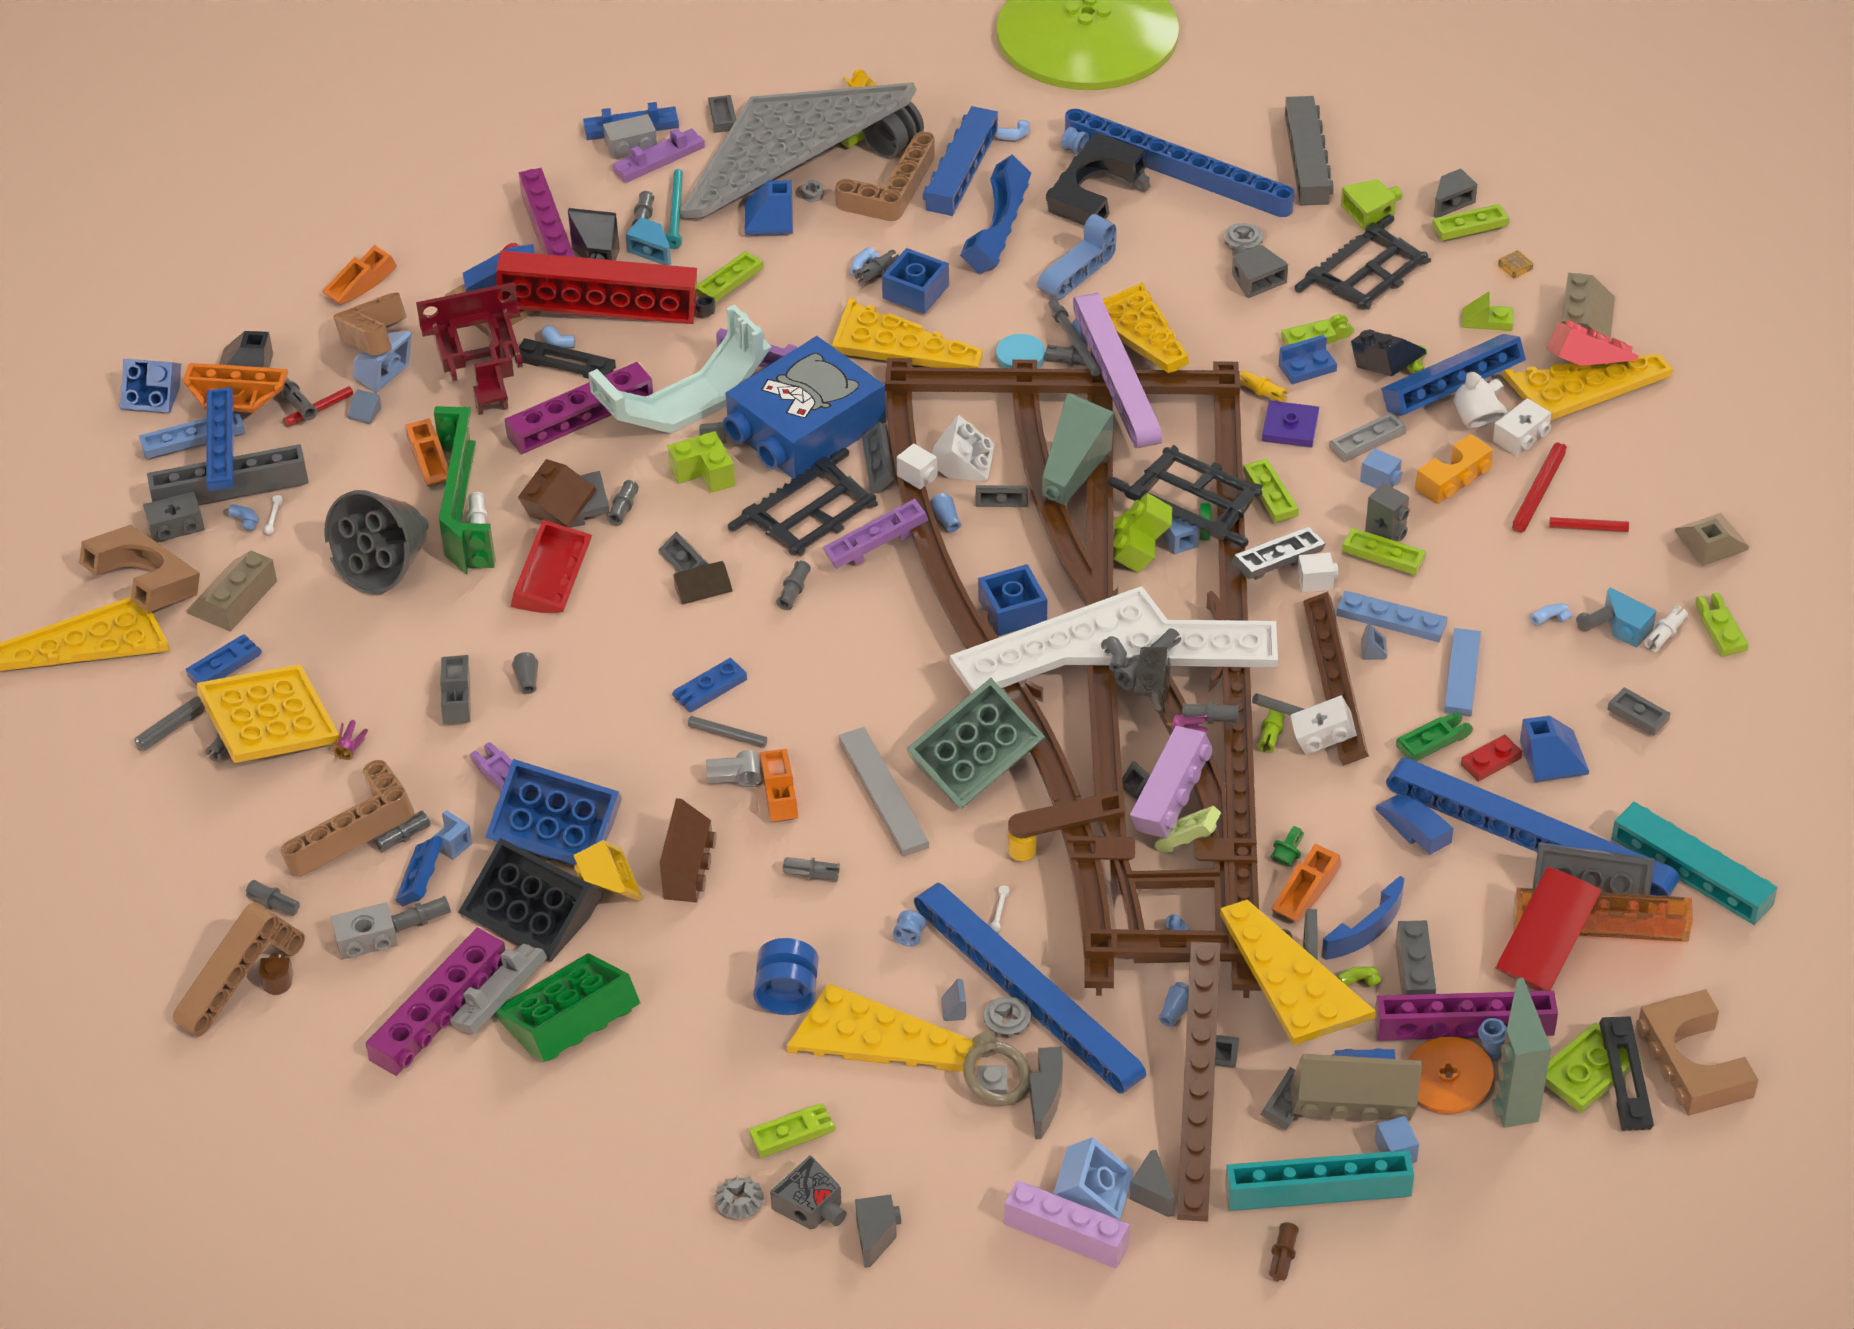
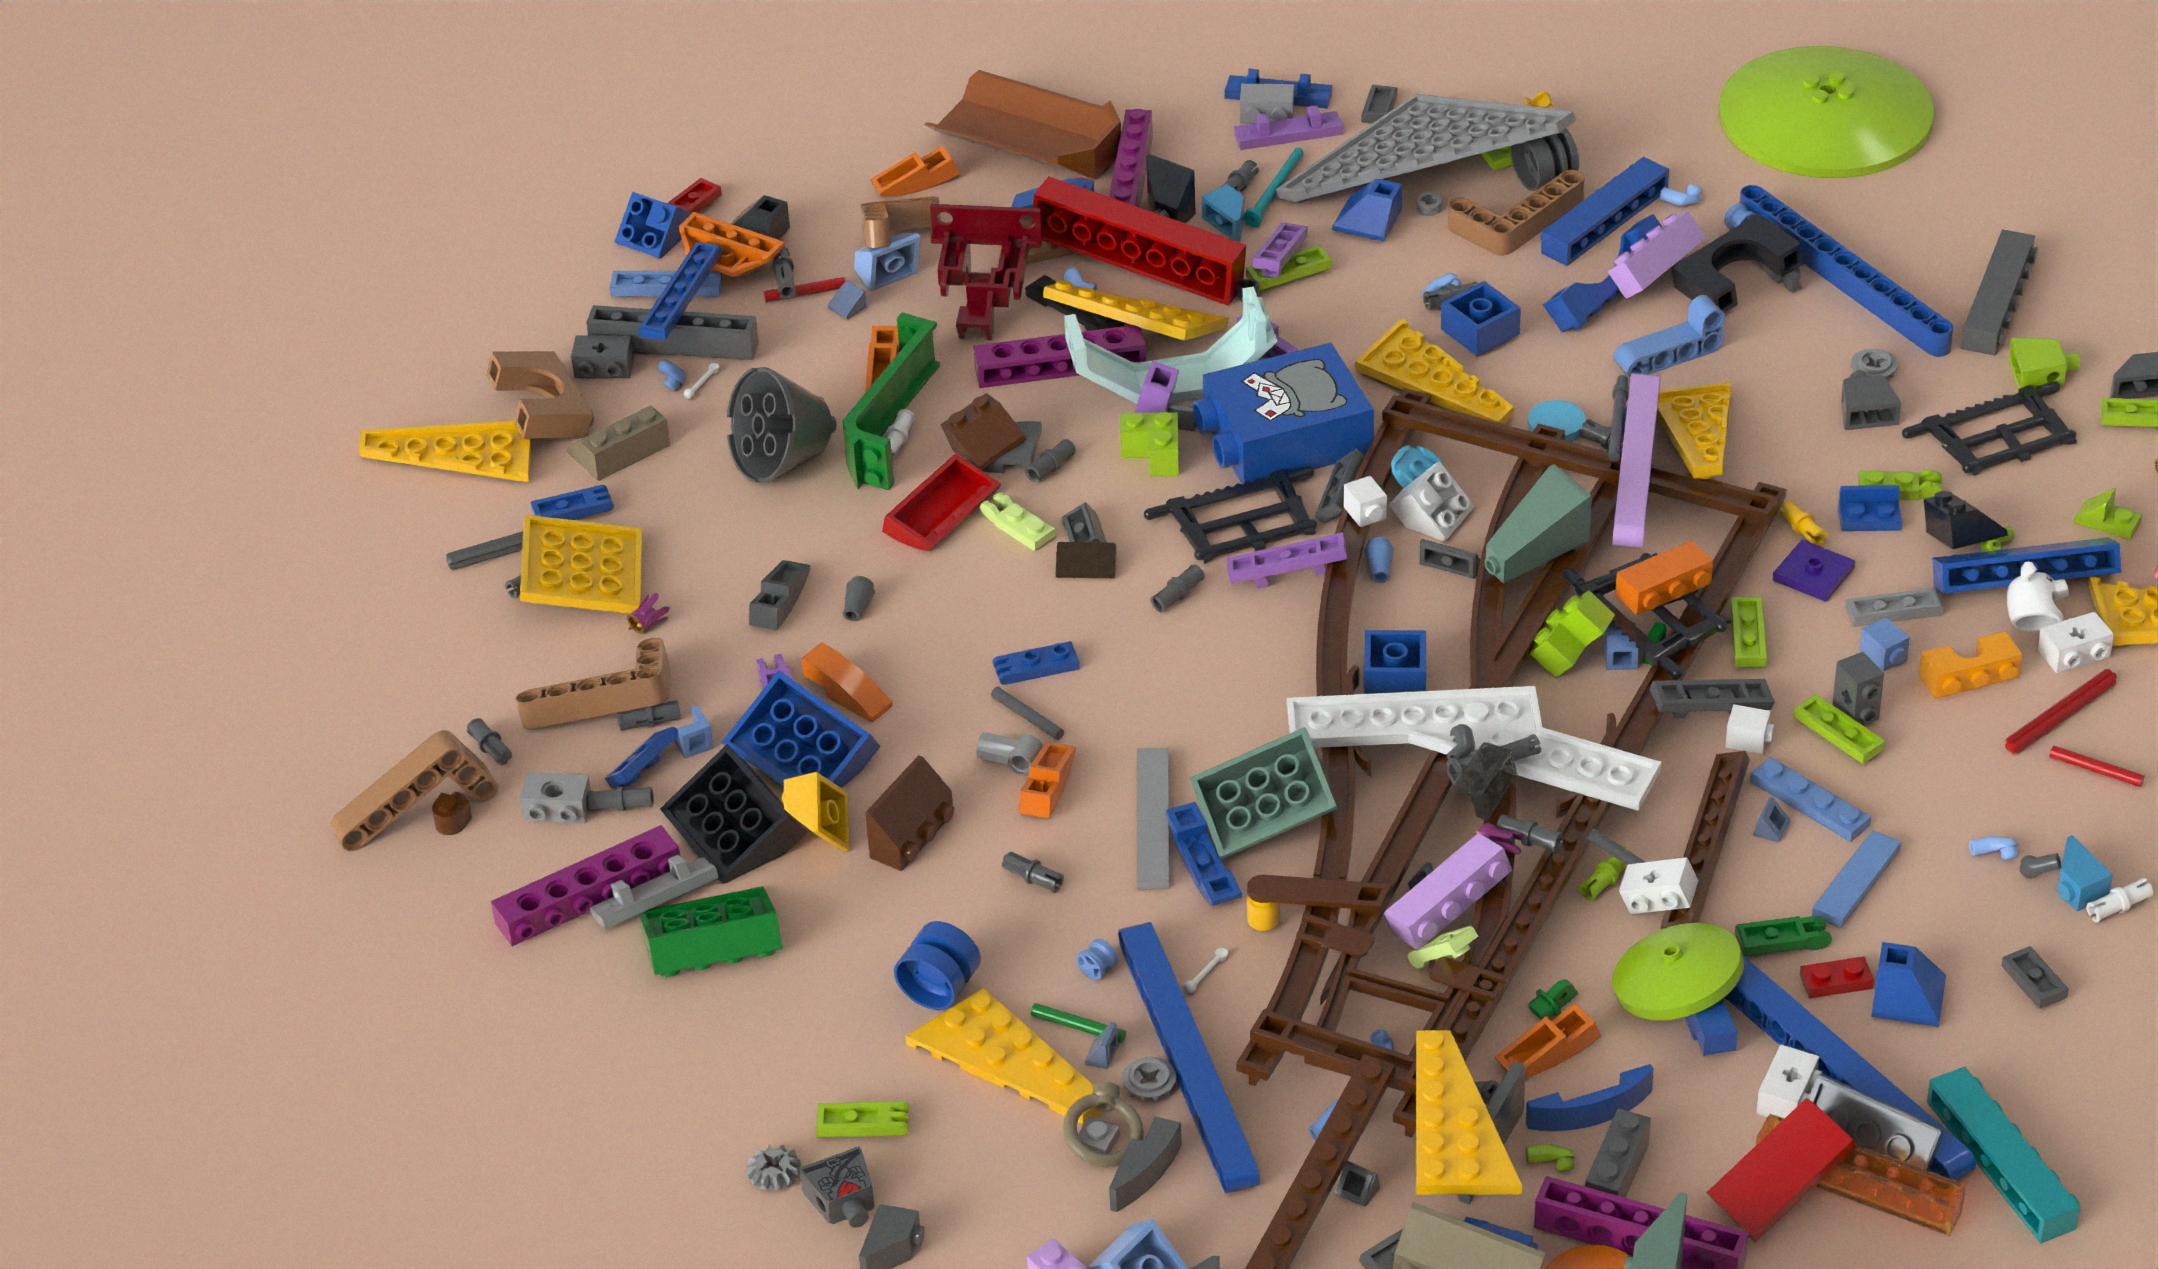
camera: 25 degrees right, 5 degrees down
none -> red plate [667,178,722,213]
none -> orange slope [801,642,893,723]
none -> dark orange piece [924,70,1121,179]
none -> yellowish green hinge [980,492,1056,551]
none -> green bar [1031,1003,1126,1043]
none -> yellow wing [1043,281,1228,341]
none -> medium lavender slope [1135,361,1179,413]
none -> blue slope [1166,802,1242,906]
none -> medium lavender hinge [1252,222,1308,278]
none -> medium azure tile [1391,445,1444,488]
none -> lavender brick [1607,211,1706,299]
none -> lime dish [1612,923,1744,1020]
none -> orange brick [1615,540,1713,615]
none -> white brick [1756,1044,1823,1121]

